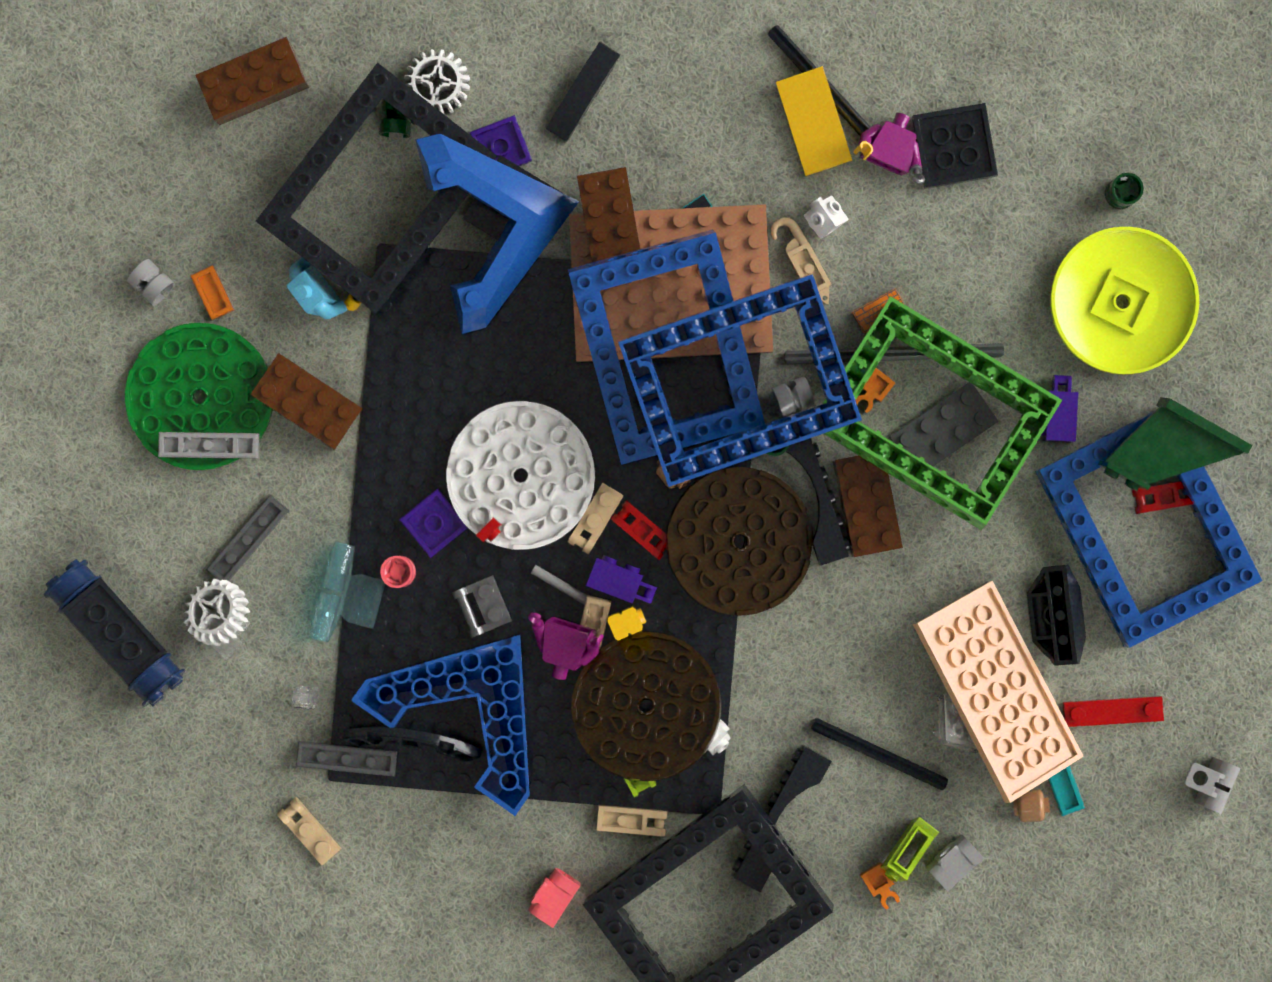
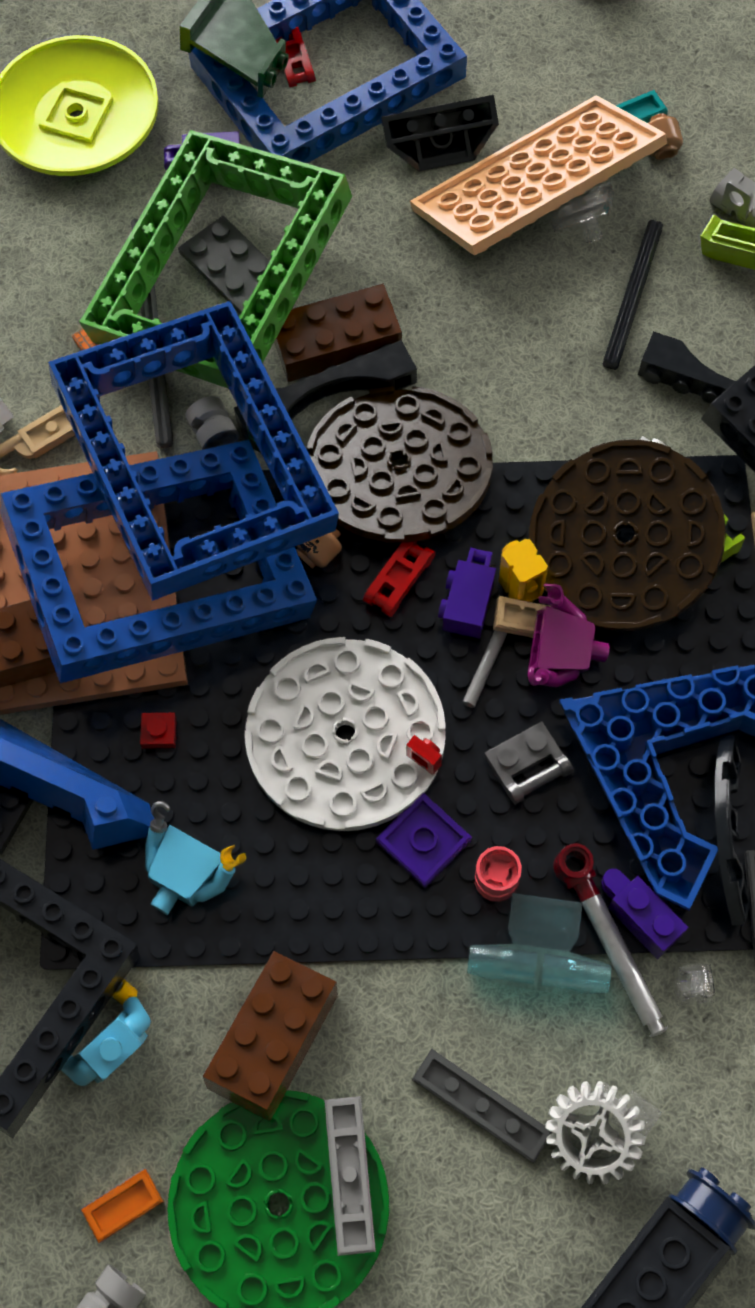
camera: 90 degrees left, 20 degrees down
tan plate [568,483,624,555] -> none
red plate [1063,696,1164,727] -> none
none -> red plate [140,712,176,749]
none -> medium azure torso [145,801,247,915]
none -> flat silver piece [553,843,668,1037]
none -> dark purple brick [601,869,689,960]

